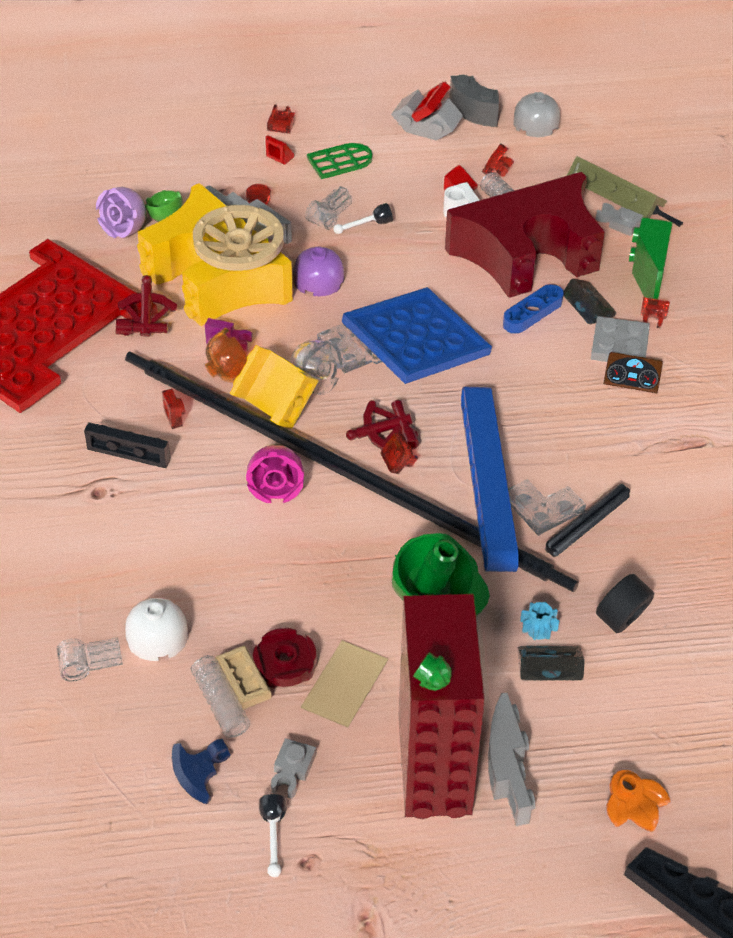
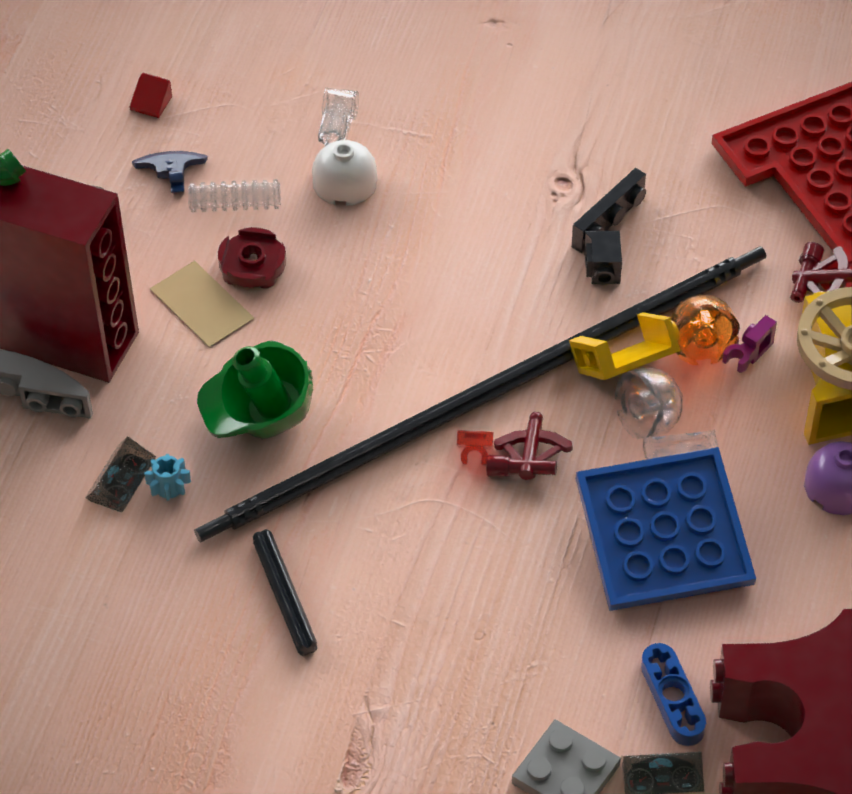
camera: 115 degrees right, 5 degrees up
clear red plate [162,388,185,429] -> none
tan plate [216,645,271,710] -> none
dark pink cylinder [246,445,304,503] -> none
light grey plate [271,738,316,799] -> none
blue beam [461,387,519,572] -> none
clear plate [508,479,586,536] -> none
black tyre [596,574,654,633] -> none
slope [603,352,663,393] -> none
none -> red slope [129,73,172,118]
none -> black window [584,231,622,285]

